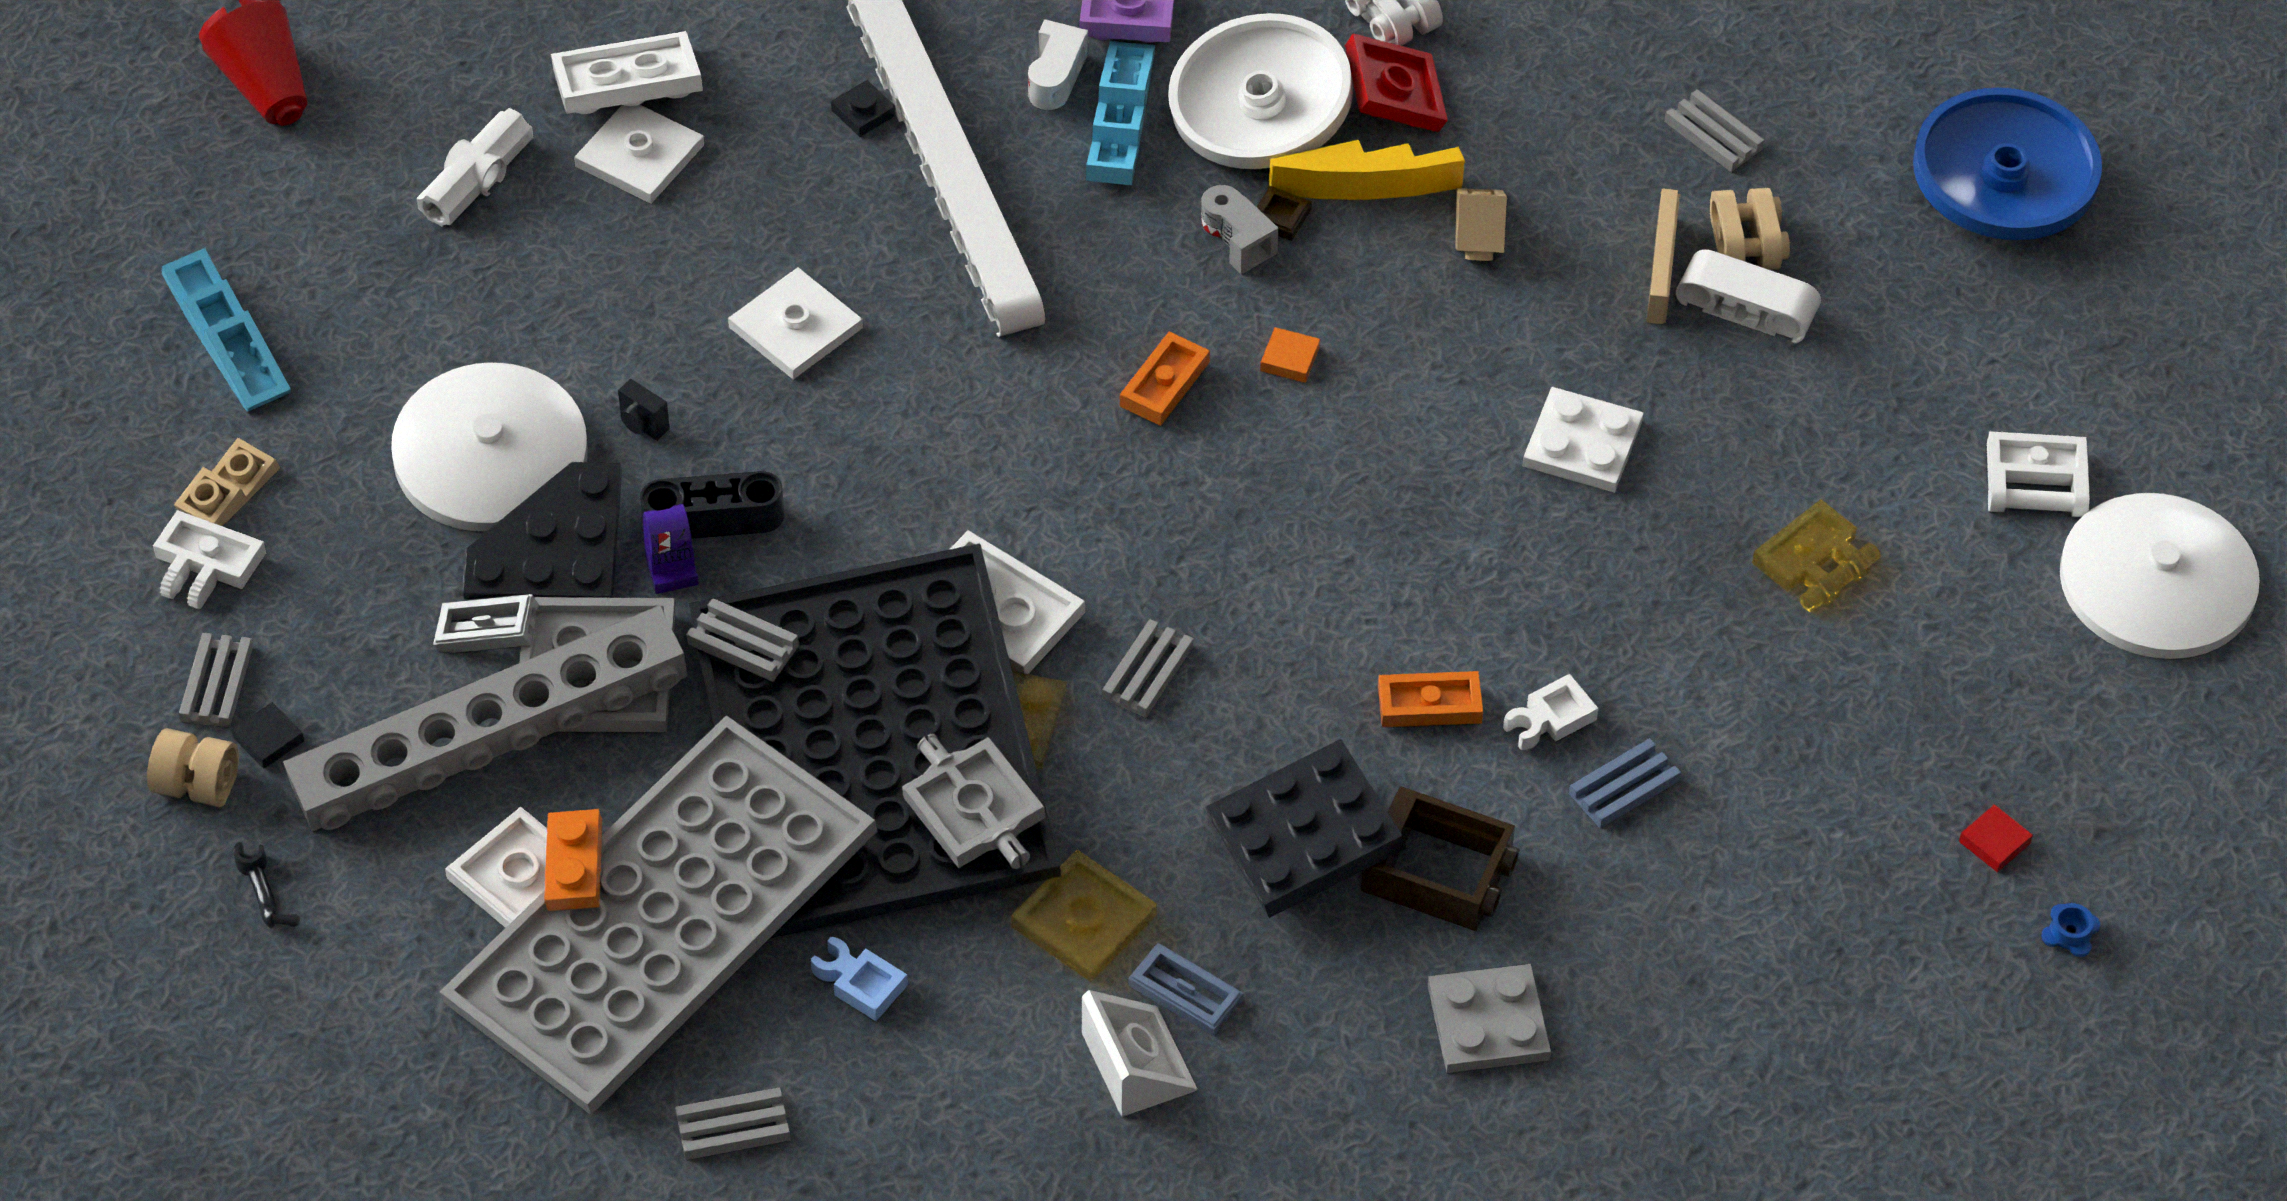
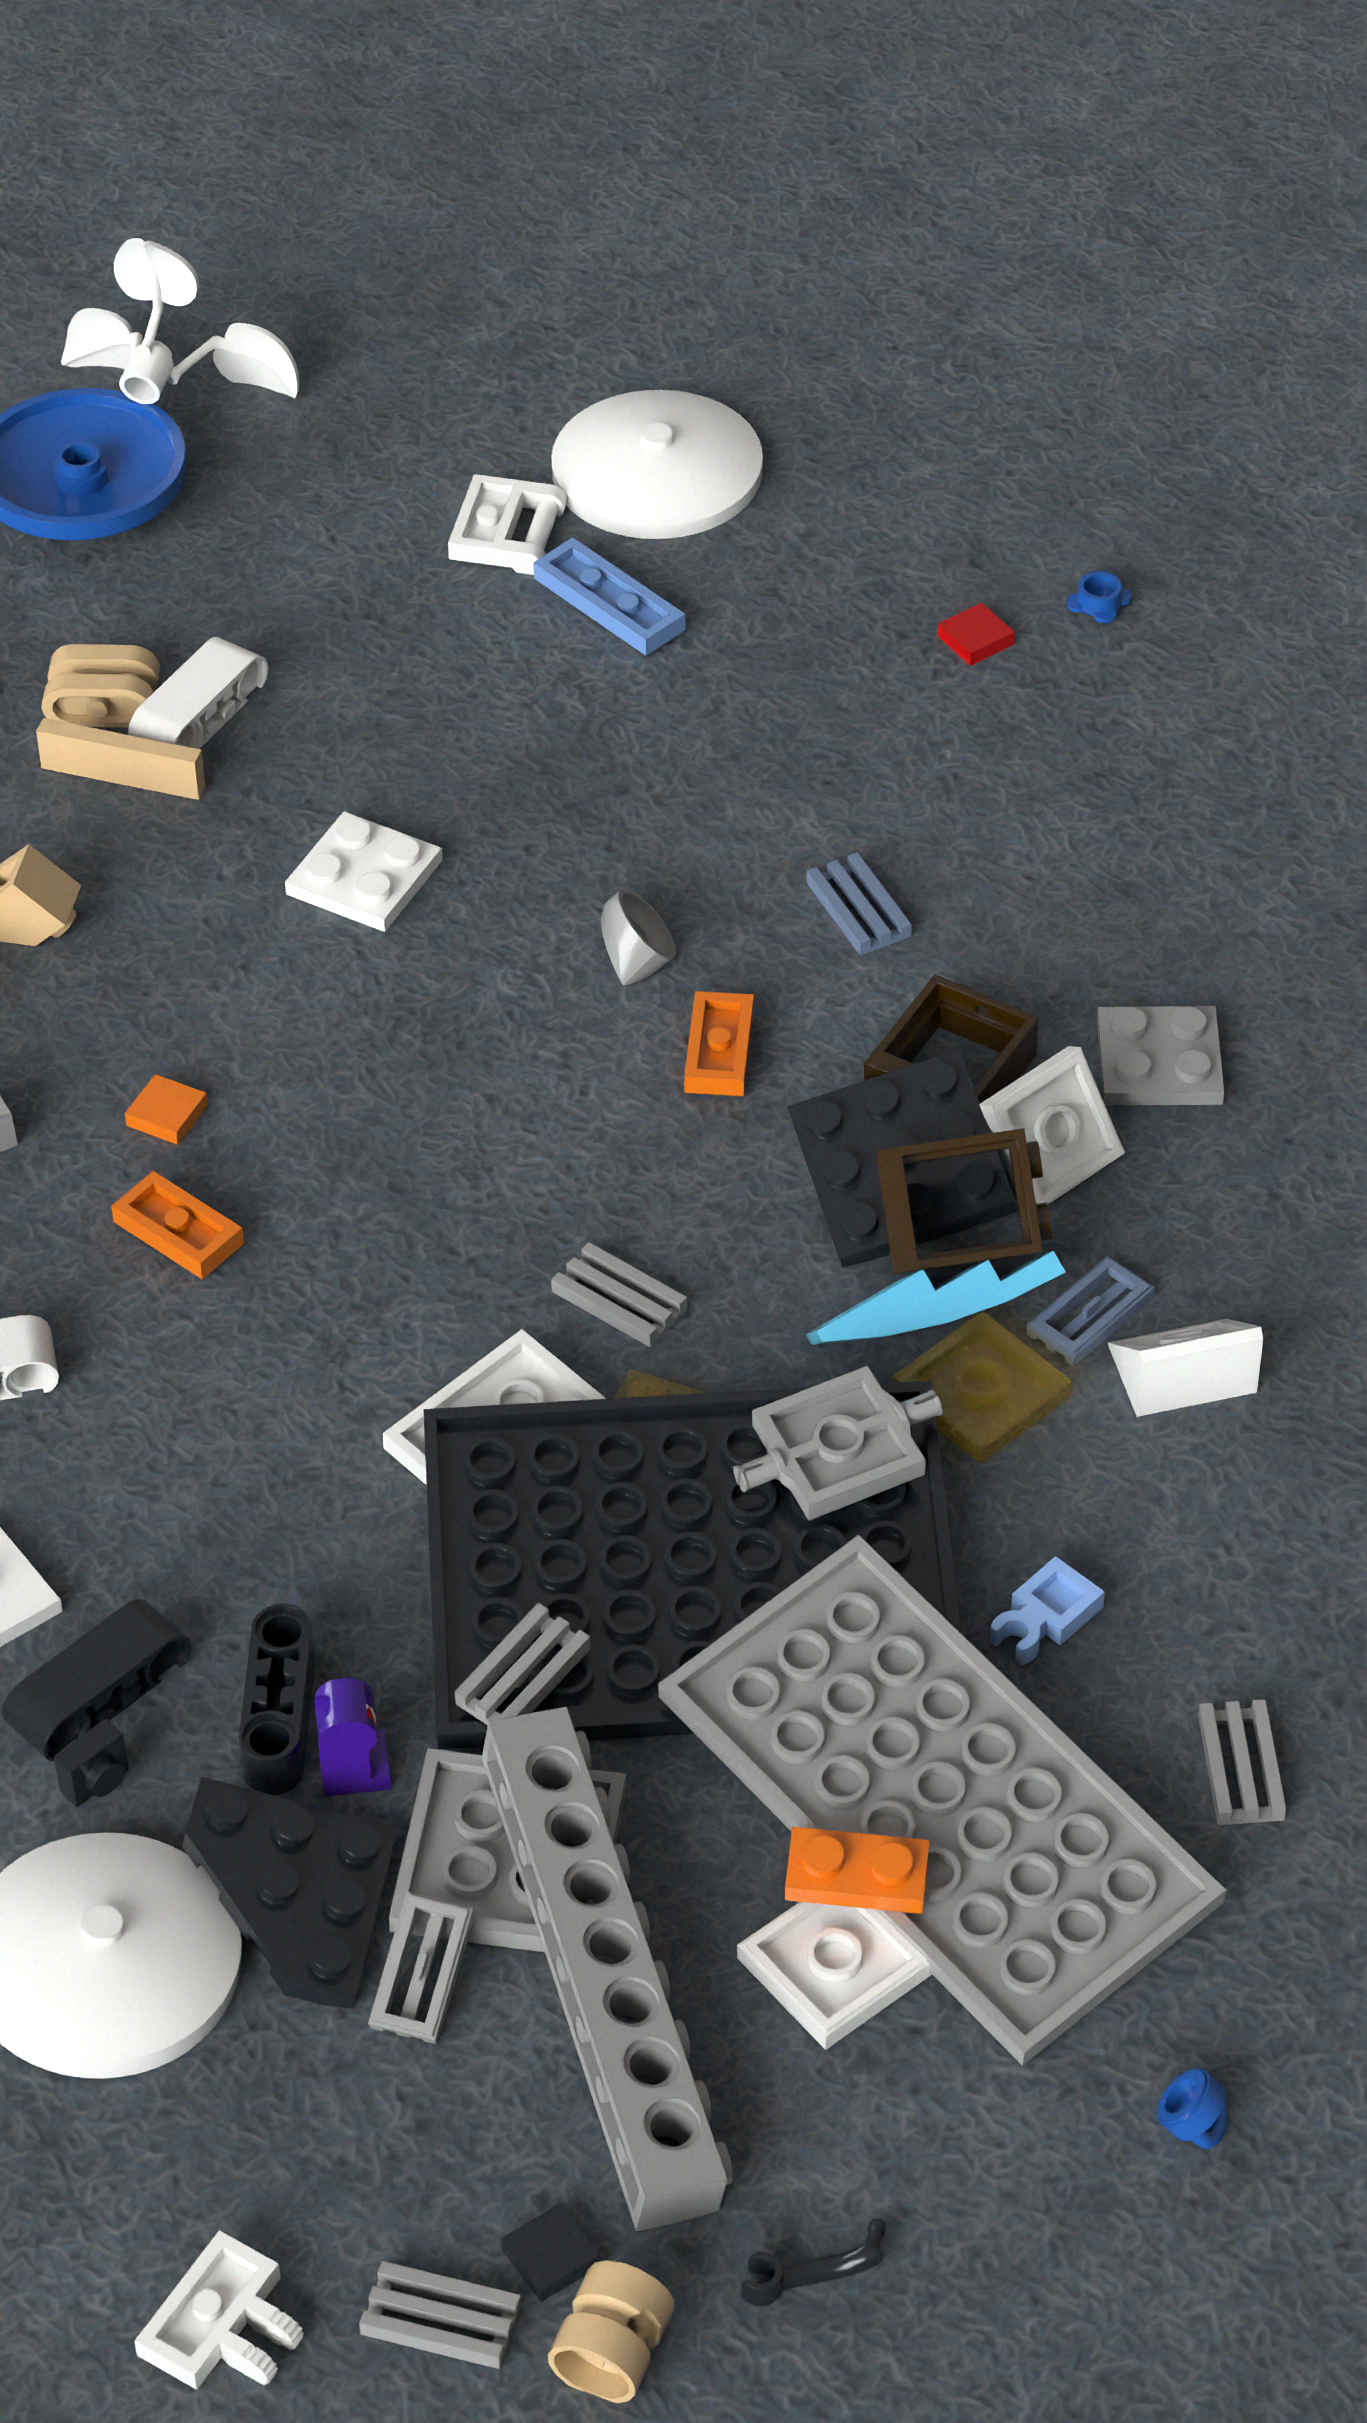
camera: 80 degrees left, 5 degrees down
tan slope [174,438,281,526] -> none
white plate [1503,674,1598,750] -> none
clear yellow plate [1752,499,1881,612] -> none
none -> black beam [2,1599,192,1762]
none -> white plant [61,238,299,404]
none -> medium blue plate [533,537,686,656]
none -> light grey piece [601,889,677,985]
none -> medium azure slope [805,1251,1065,1345]
none -> dark brown window [875,1128,1052,1276]
none -> white plate [979,1046,1125,1205]
none -> blue tile [1157,2068,1228,2149]

